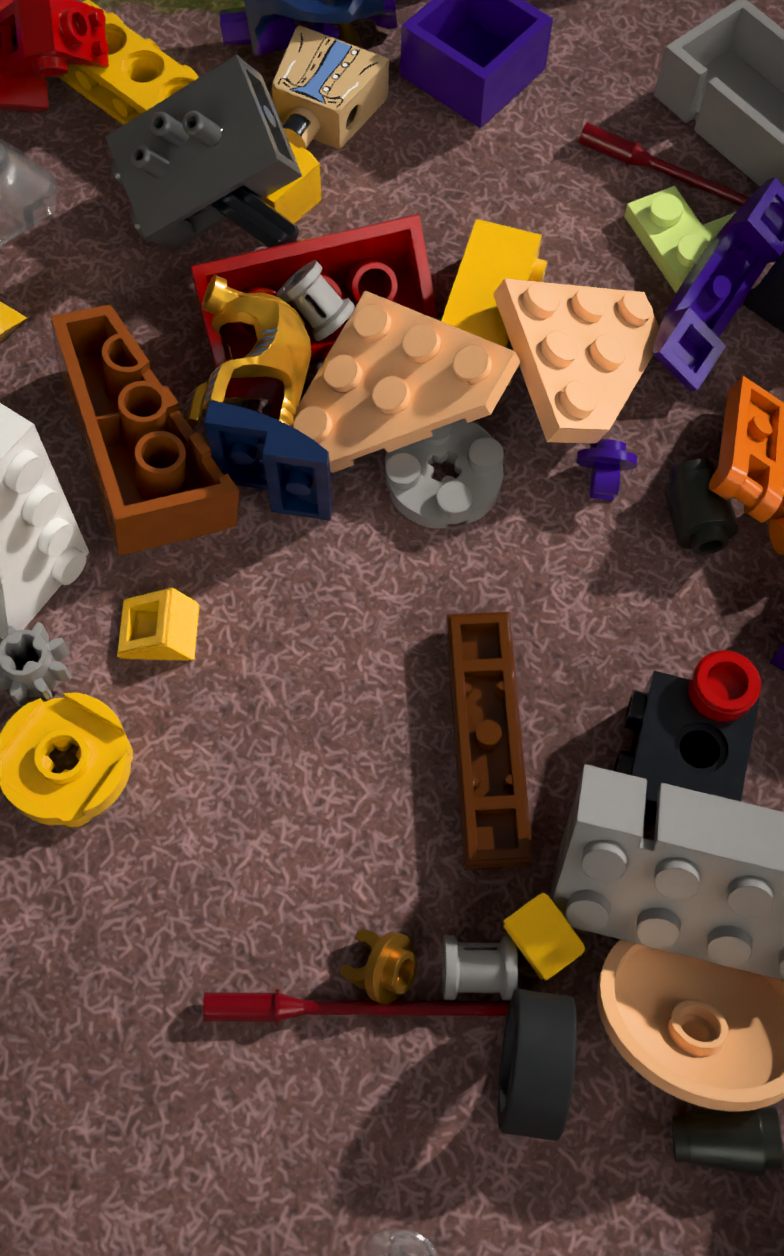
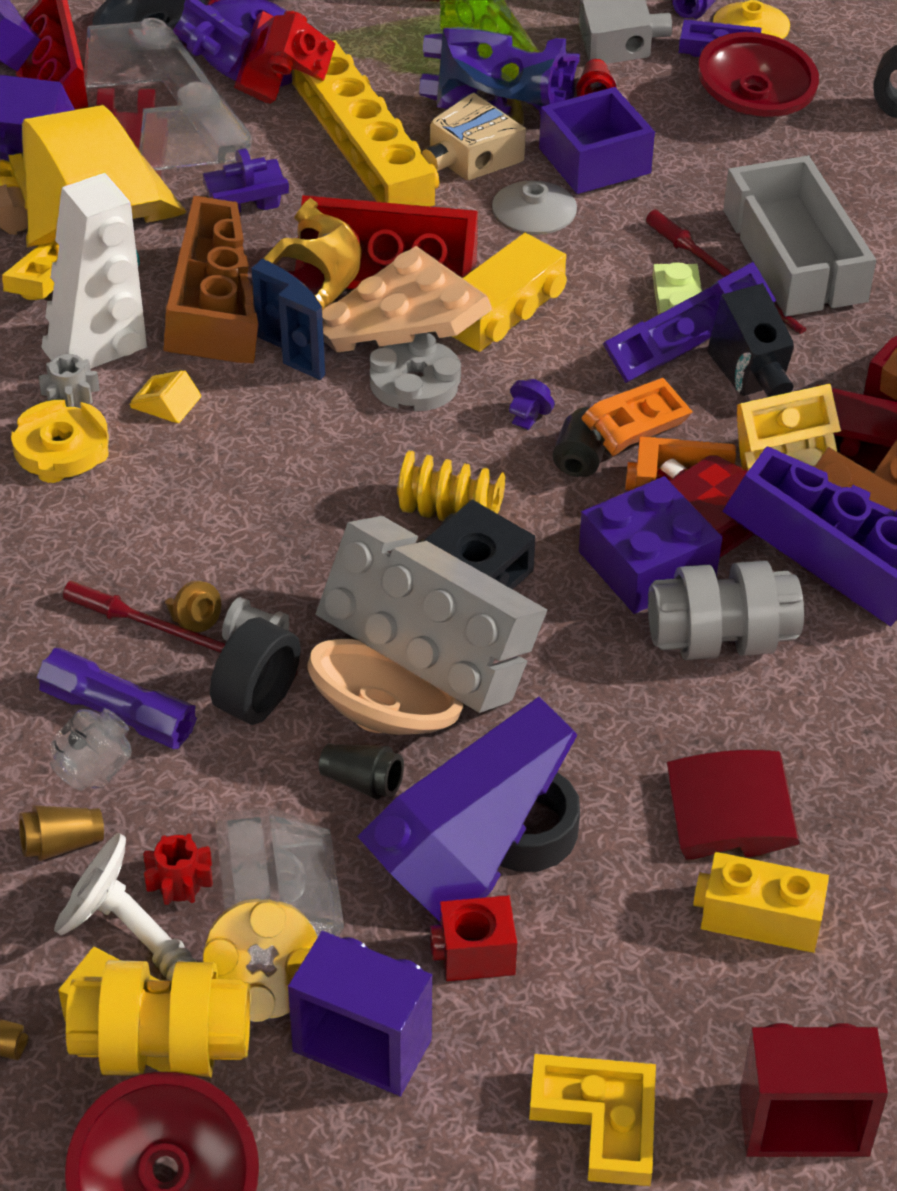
camera: 25 degrees right, 20 degrees down
dark grey piece [105,55,302,251] -> none
light grey bush [277,259,355,341] -> none
reddish brown plate [446,612,534,870] -> none
light nougat plate [493,278,659,444] -> none
yellow slope [503,893,585,981] -> none
red tile [688,650,761,722] -> none
none -> dark purple axle [37,648,197,749]
none -> dark purple hips [202,148,289,213]
none -> yellow piece [397,450,505,521]
none -> light grey dish [492,180,577,235]

